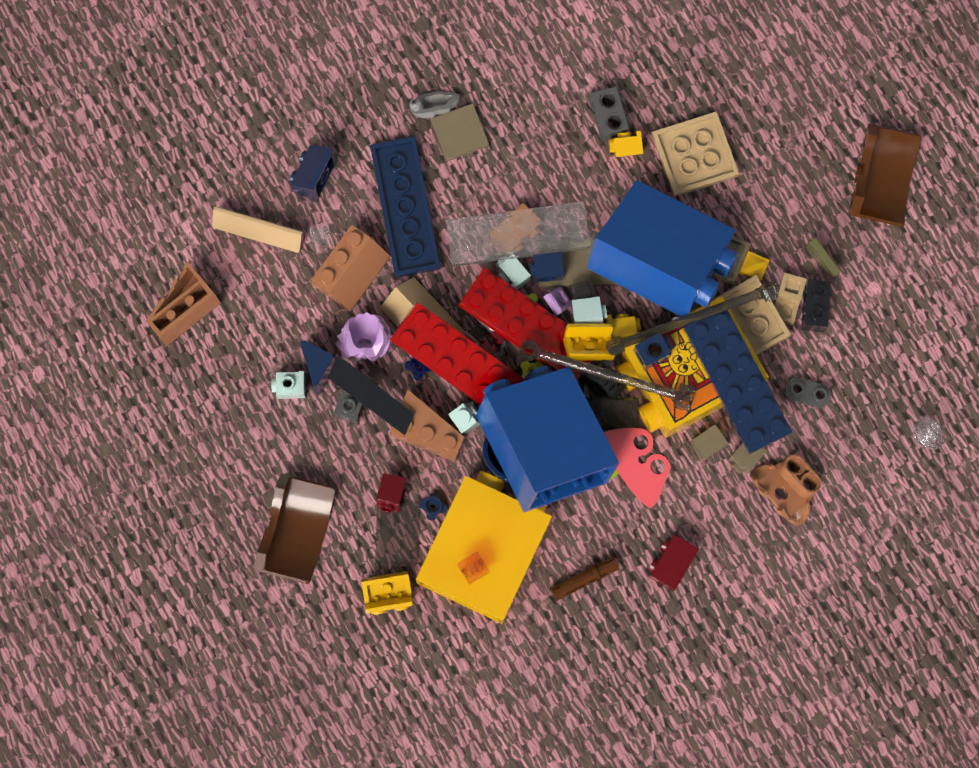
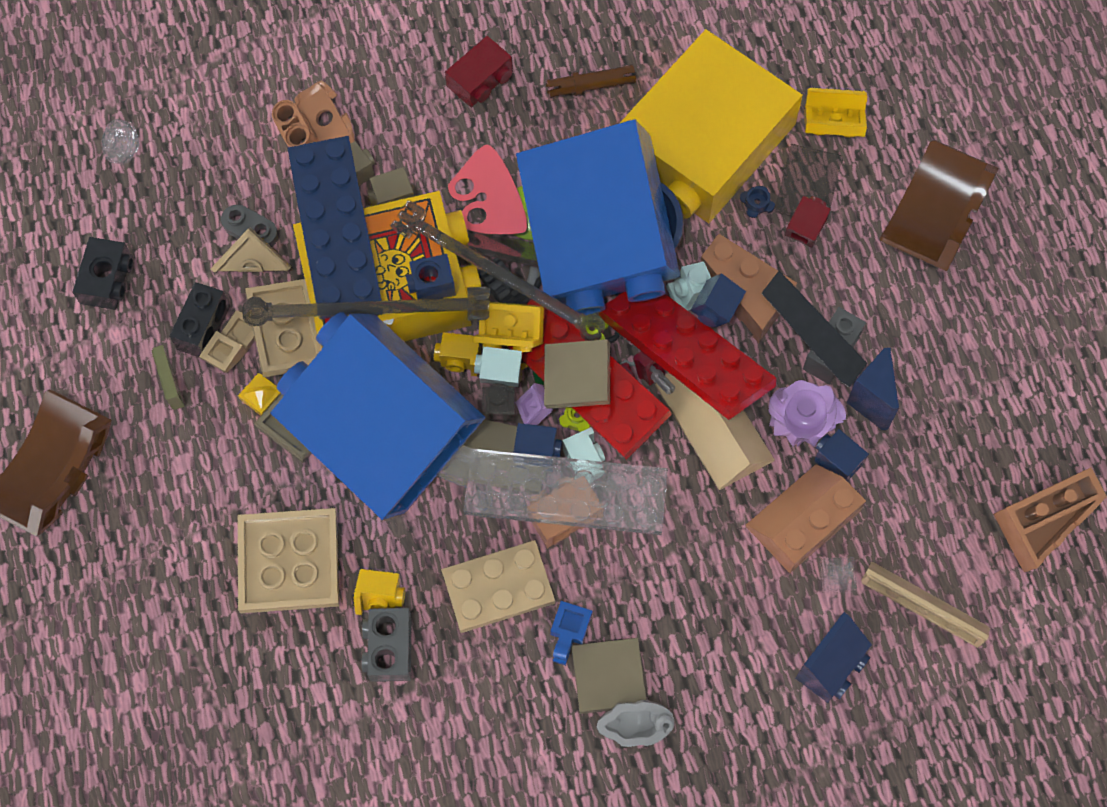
camera: 165 degrees left, 10 degrees down
light aqua brick [271,371,306,399] -> none
dark blue plate [370,137,441,278] -> none
clear orange tile [457,551,490,585] -> none
none -> black brick [72,237,134,310]
none -> tan tile [211,228,292,272]
none -> tan plate [441,540,555,633]
none -> dark tan tile [544,339,610,409]
none -> blue plate [550,601,593,666]
none -> dark blue brick [690,273,746,328]
none -> dark blue brick [814,429,869,482]

